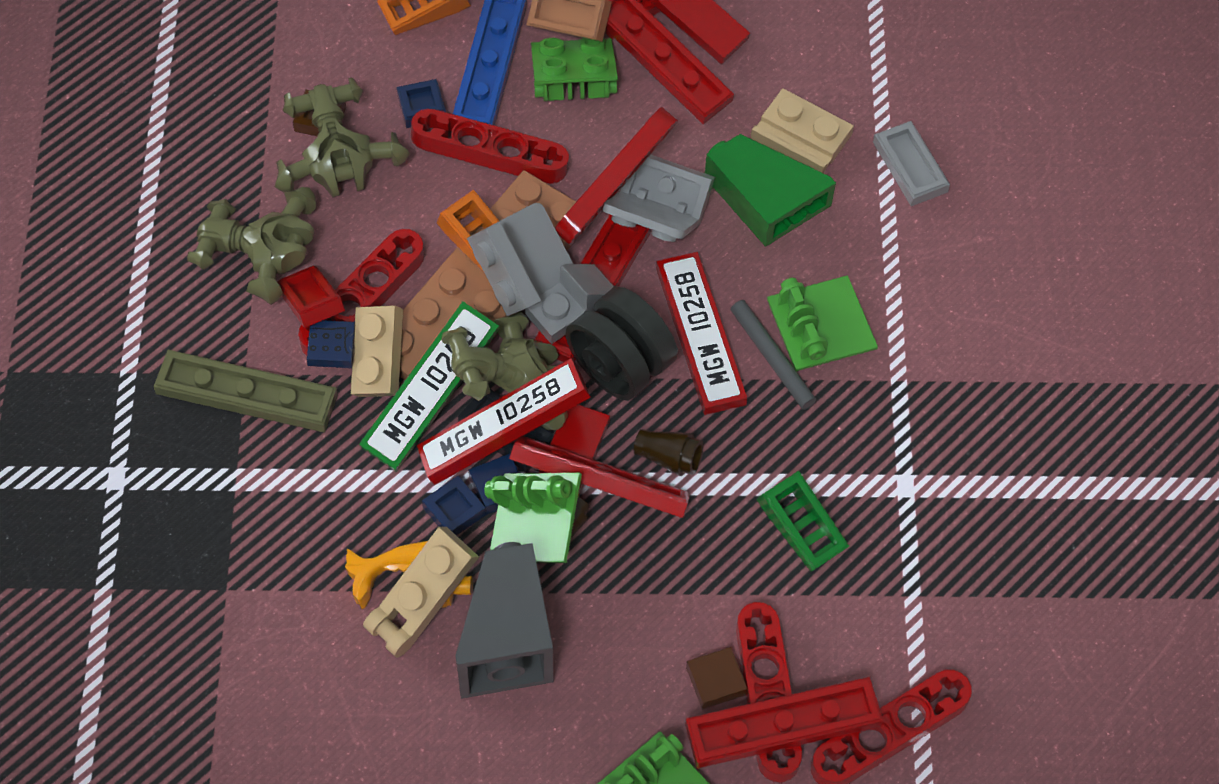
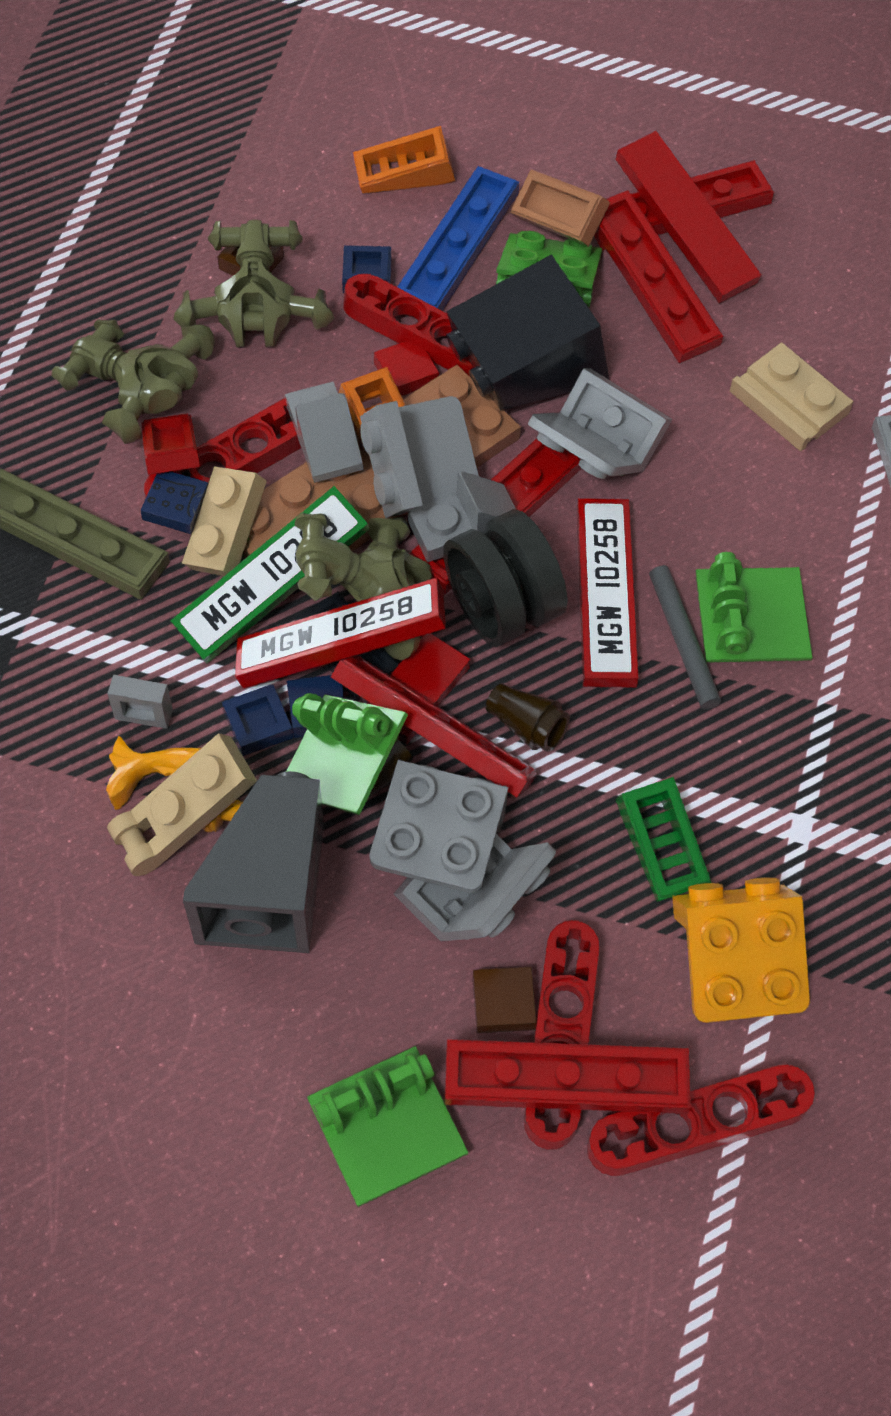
camera: 15 degrees right, 0 degrees up
red beam [555,106,678,245] -> none
green slope [705,134,836,247] -> none
none -> light grey tile [107,675,173,729]
none -> light grey slope [285,381,363,483]
none -> light grey bracket [369,760,508,893]
none -> red tile [374,341,439,396]
none -> light grey bracket [394,834,556,941]
none -> black slope [446,254,610,410]
none -> light orange bracket [672,878,810,1023]

